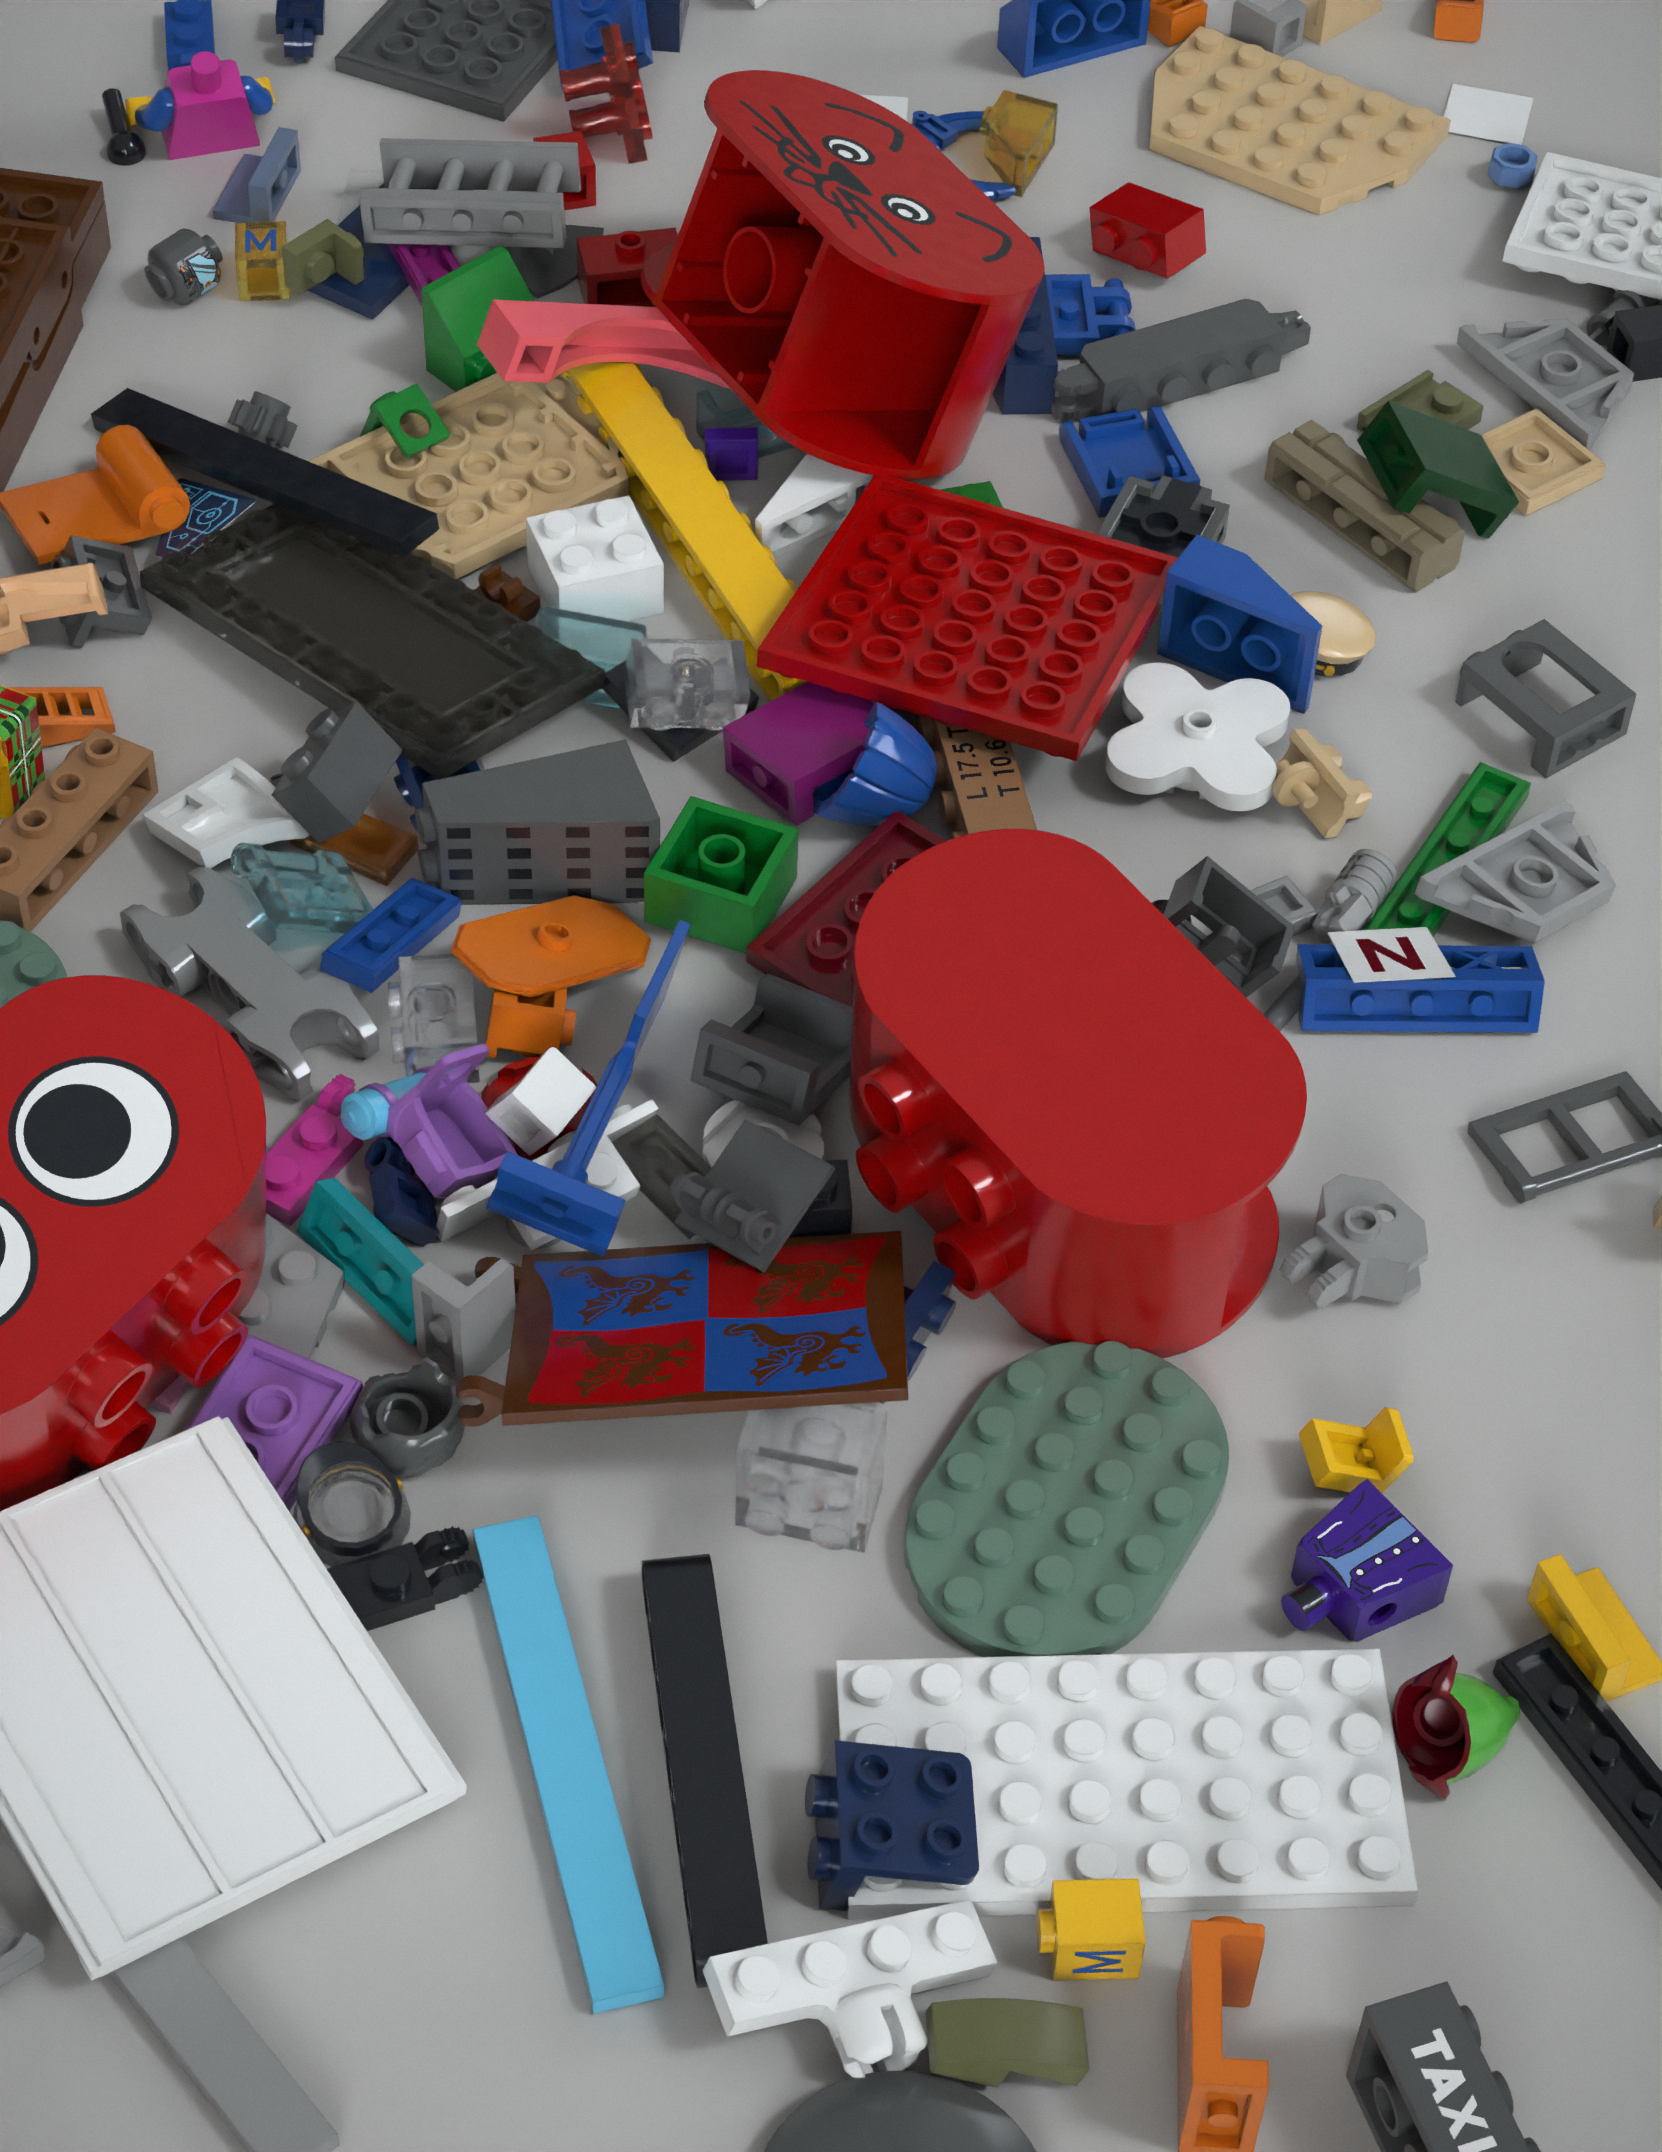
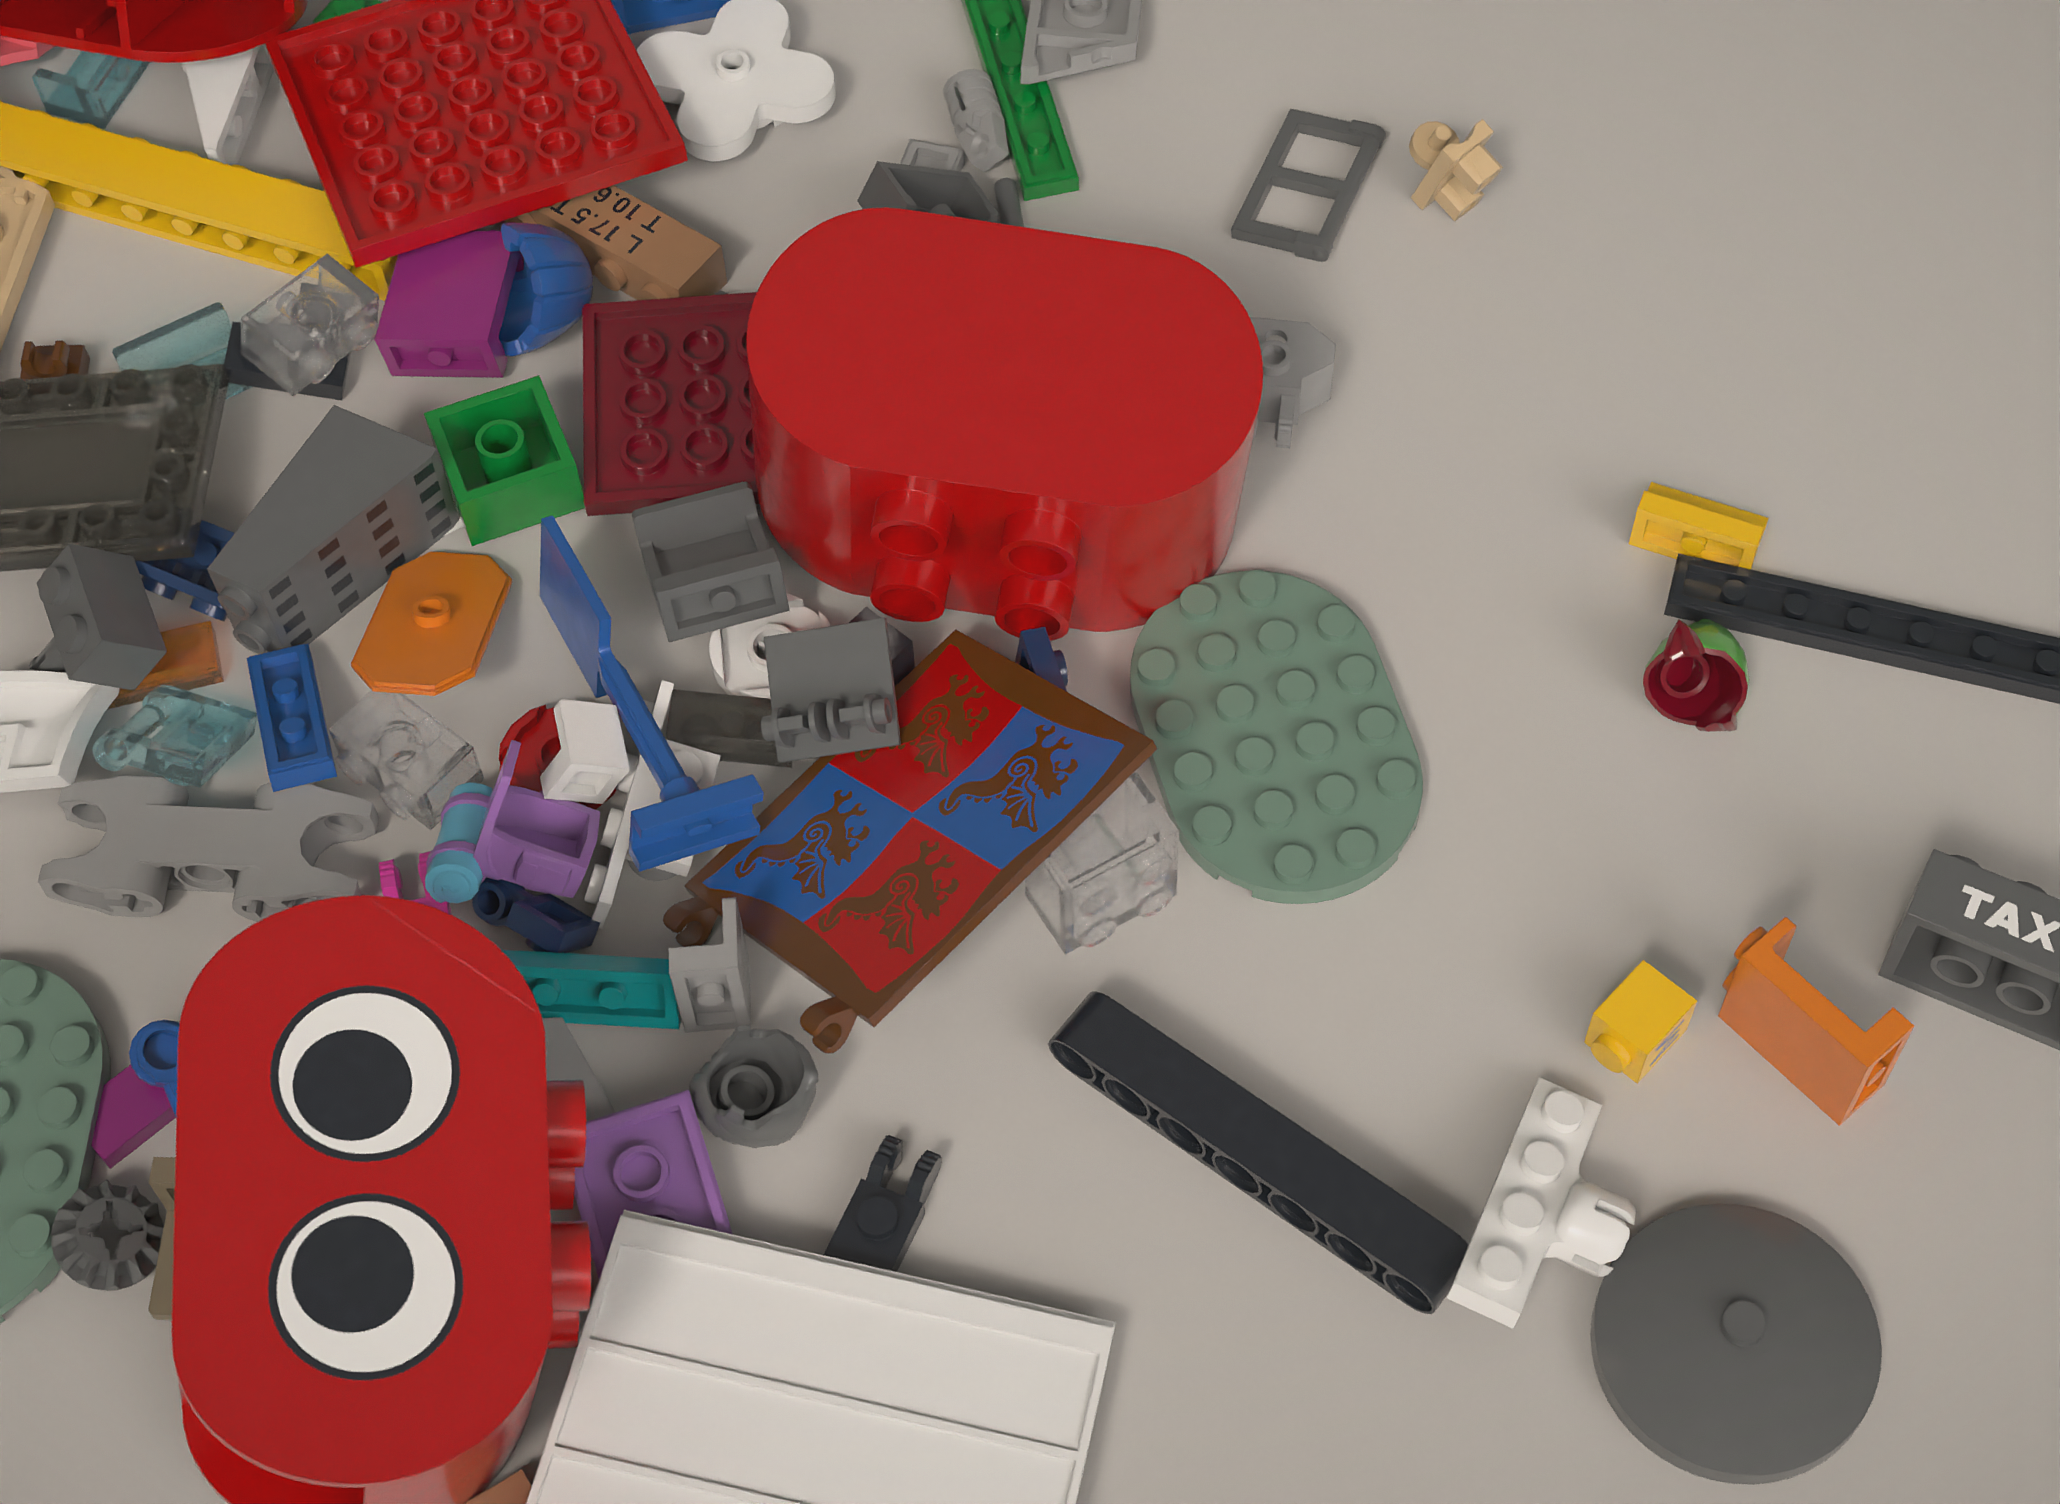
camera: 40 degrees left, 10 degrees up
clear piece [292,1441,411,1567] -> none
medium azure tile [473,1515,664,2014] -> none
orange brick [485,988,577,1058] -> none
white brick [526,495,664,636] -> none
dark purple tile [705,427,758,481] -> none
dark blue bracket [805,1740,979,1911] -> none
white plate [835,1649,1418,1920] -> none
olive slope [926,1998,1089,2088] -> none
tan hips [1272,728,1372,838] -> none
dark purple torso [1281,1479,1453,1641] -> none
blue fence [1296,944,1545,1033] -> none
yellow bracket [1298,1407,1414,1493] -> none
white sticker [1327,927,1456,983] -> none

